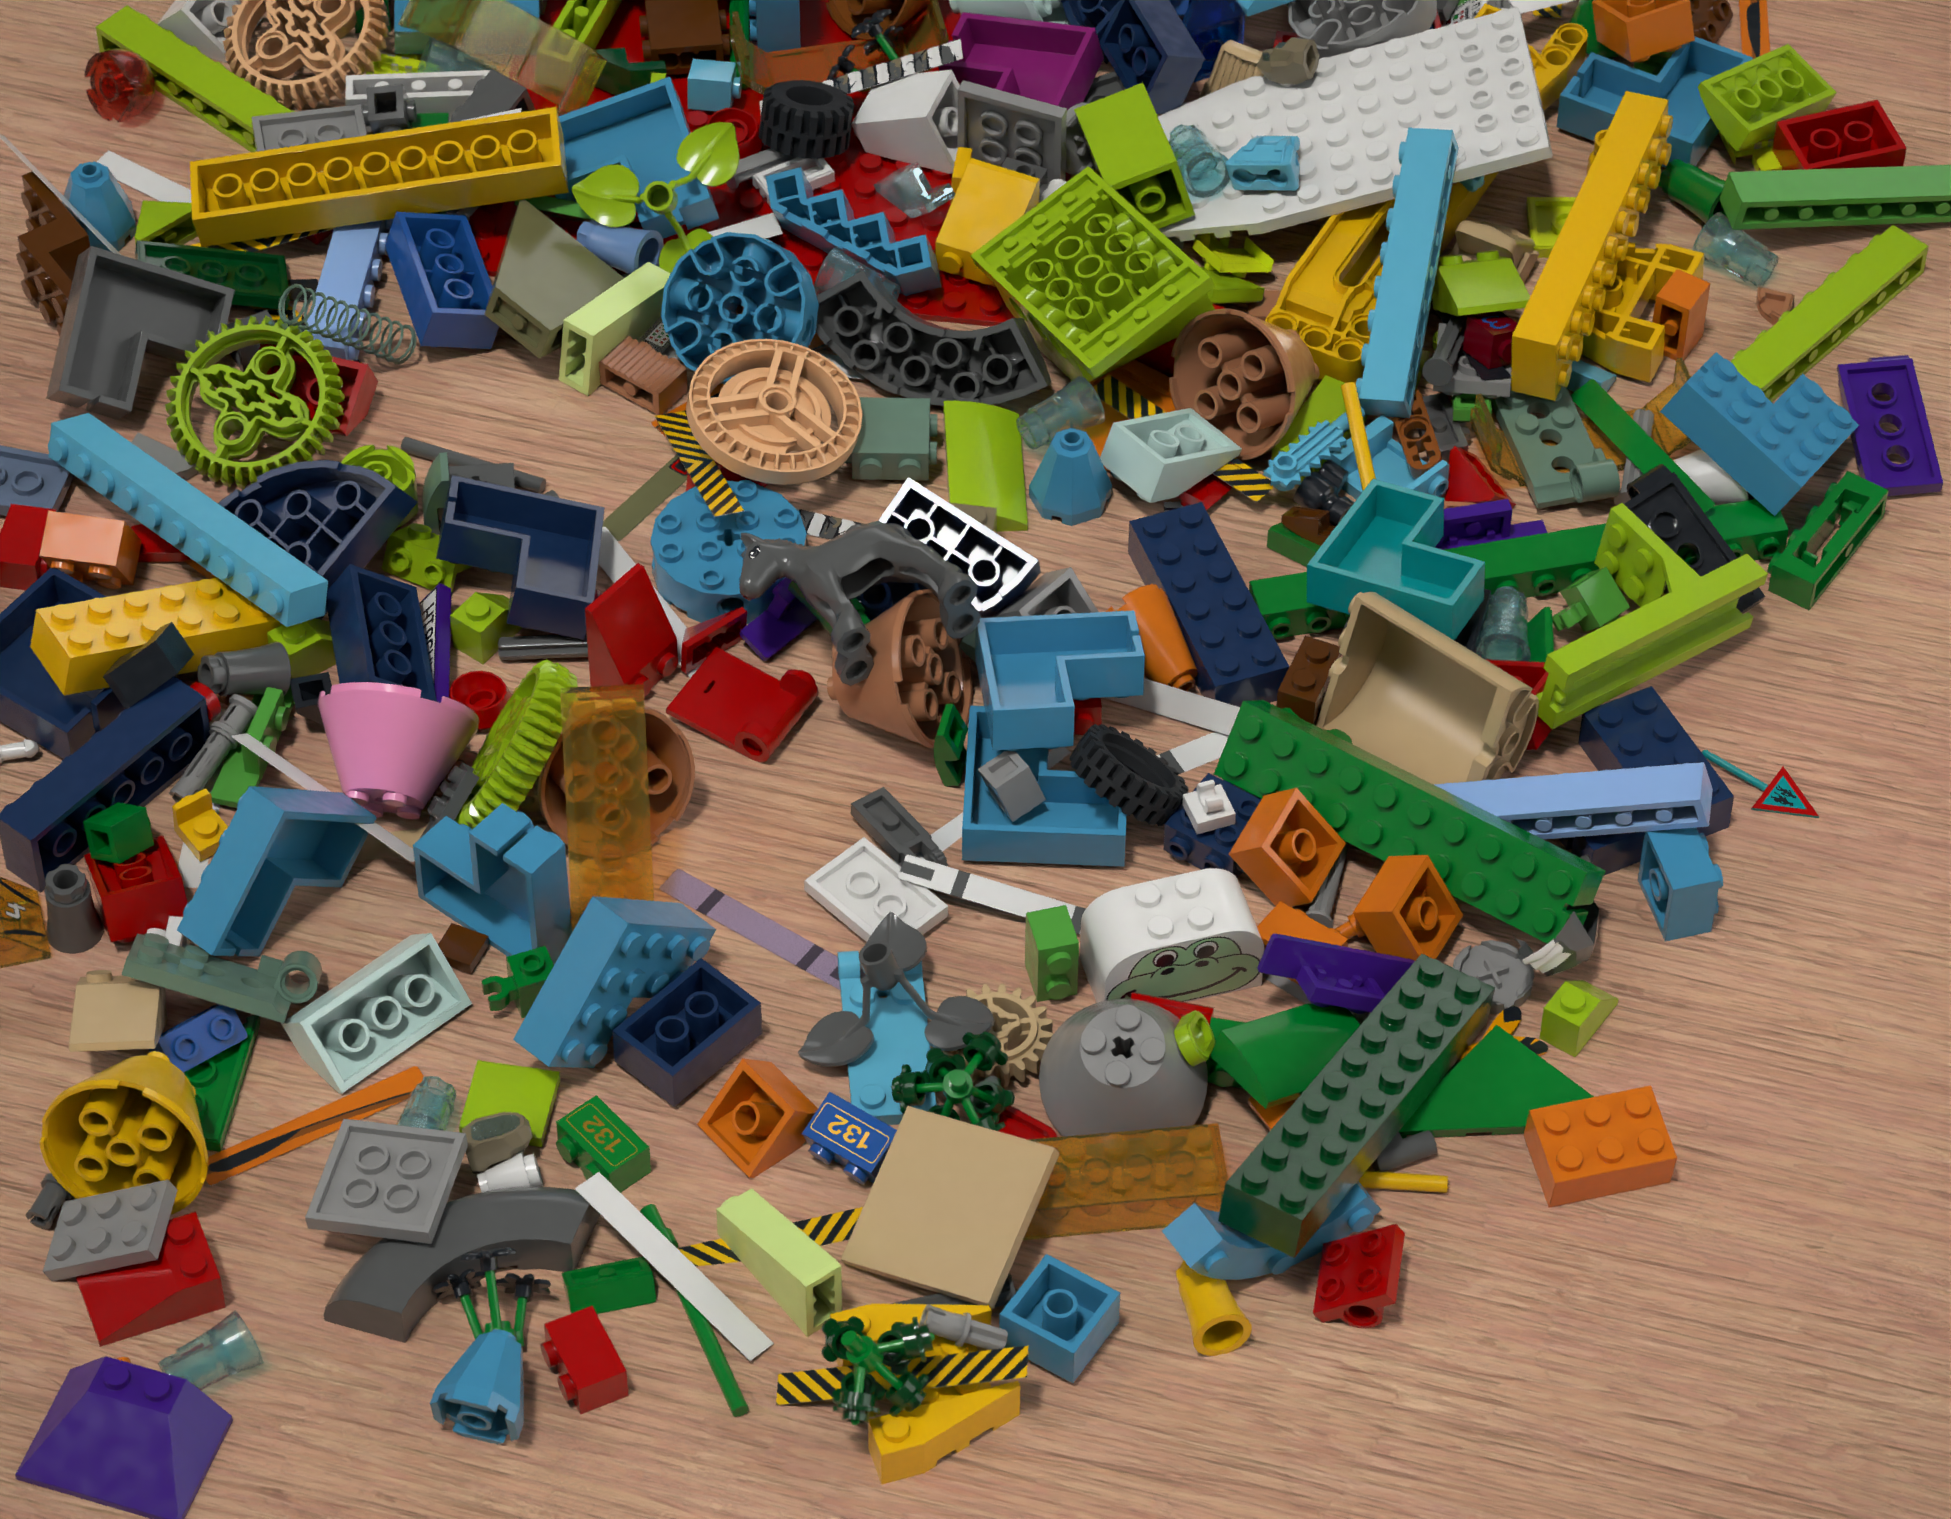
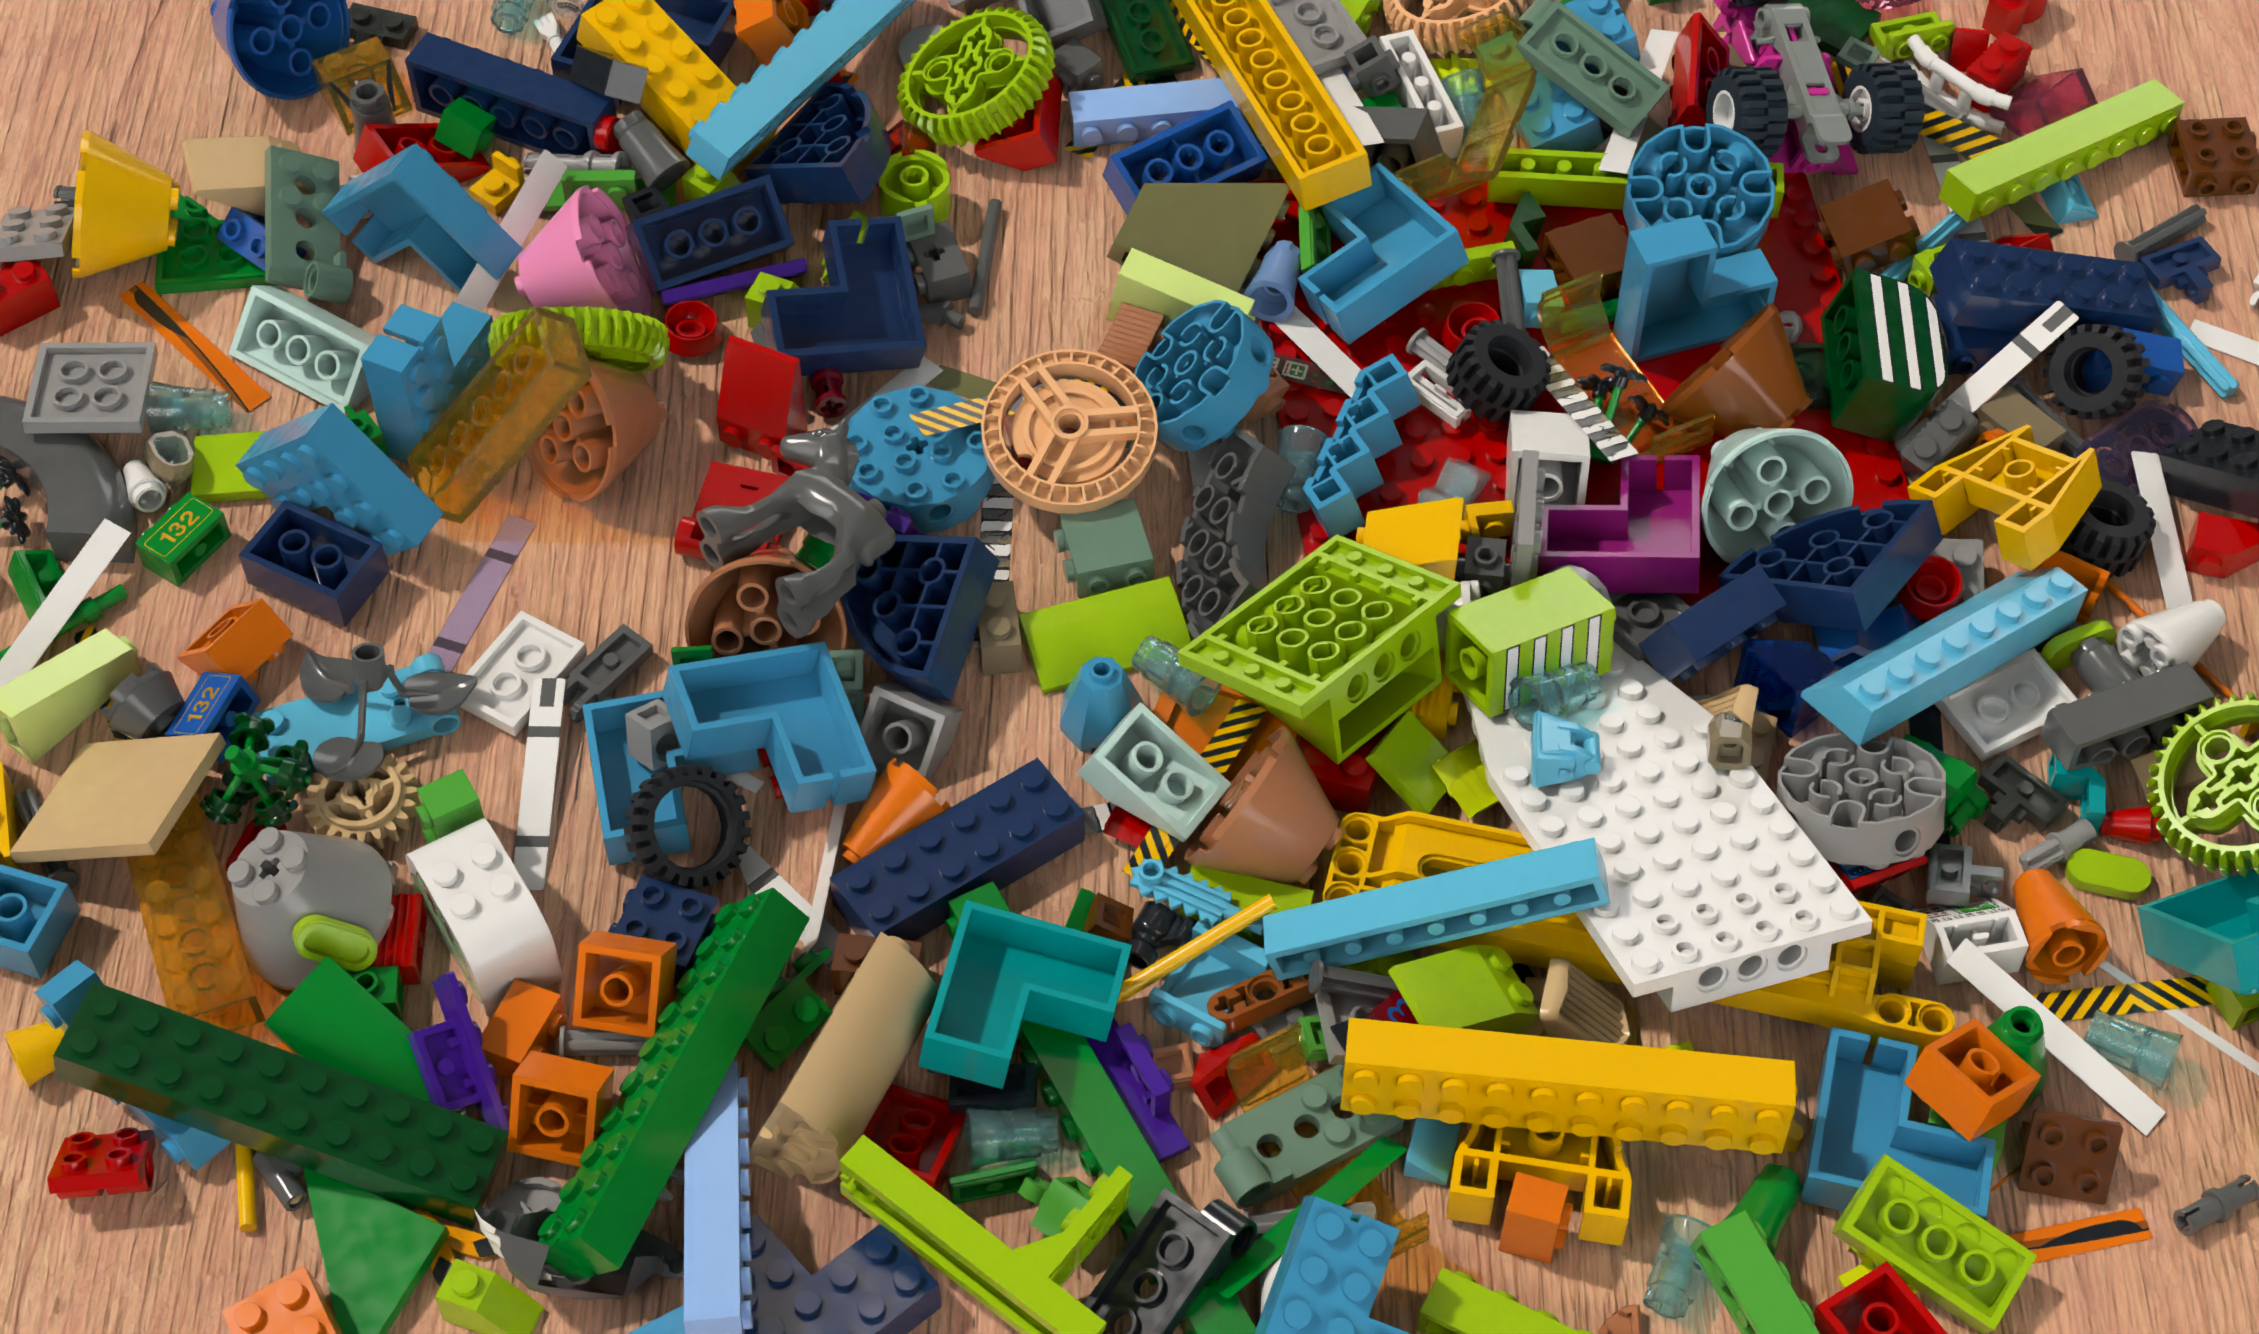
camera: 75 degrees right, 5 degrees up
sand green piece [278,284,416,364] -> none
lime plant [572,122,740,273] -> none
white tile [1182,780,1236,834] -> none
none -> dark grey cone [101,662,185,739]
none -> dark grey axle [1491,248,1525,330]

